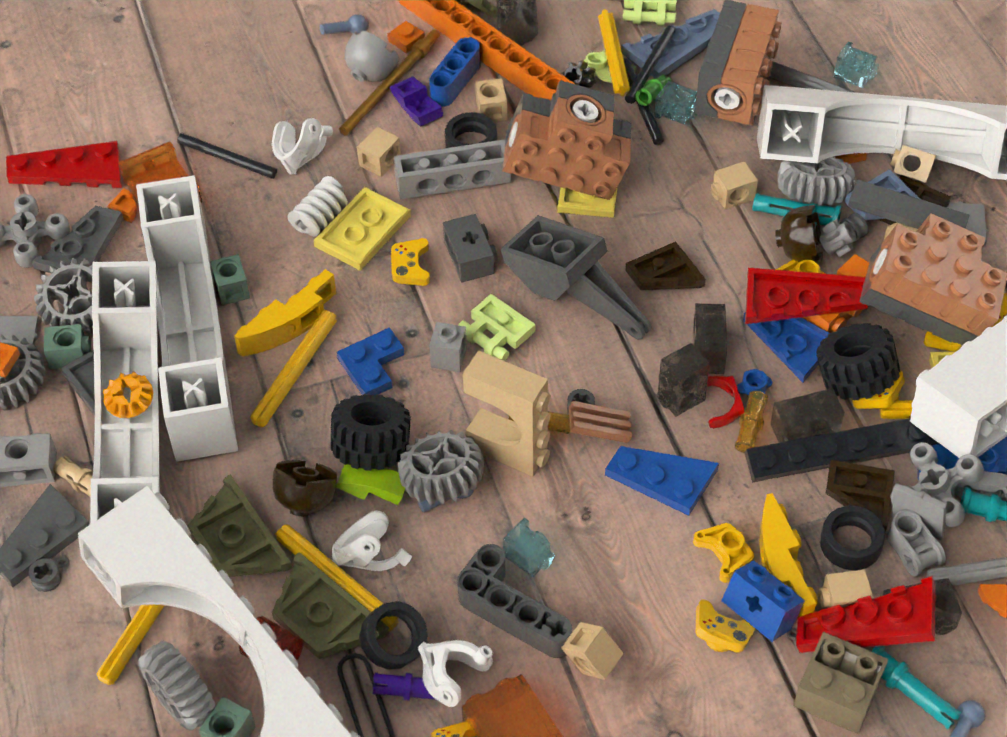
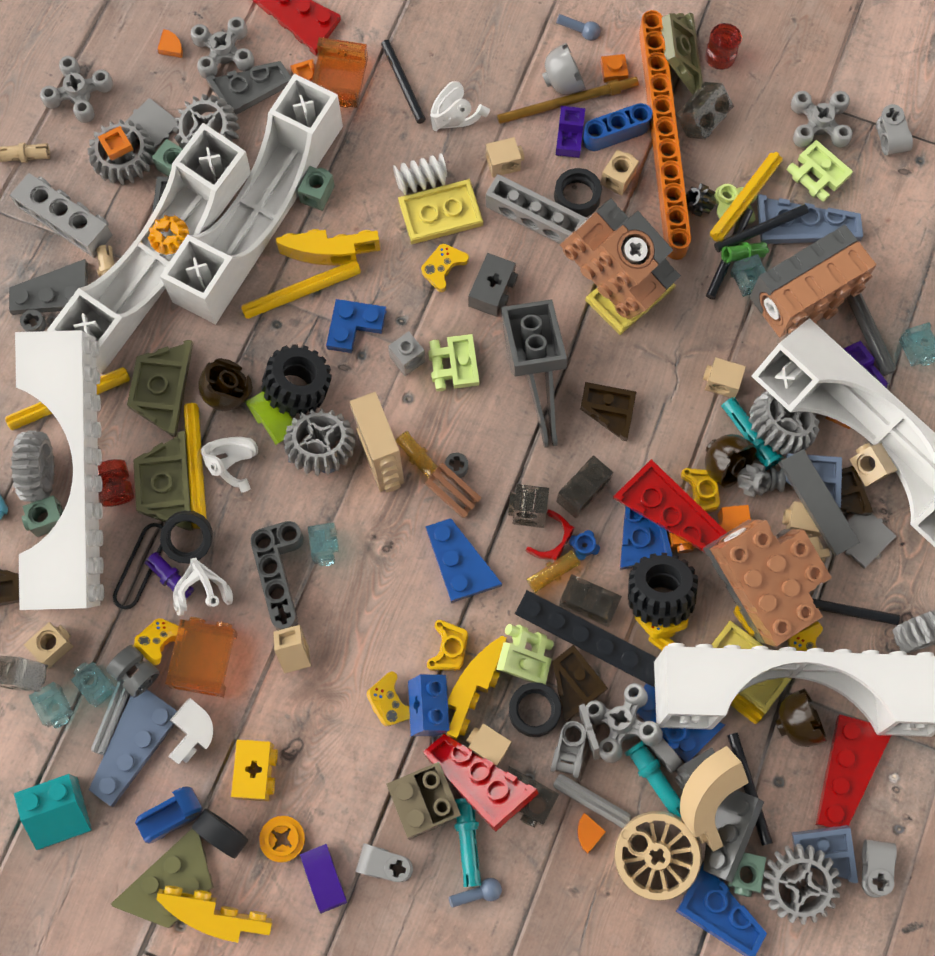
camera: 40 degrees right, 20 degrees up
none -> yellowish green plate [496,624,554,685]

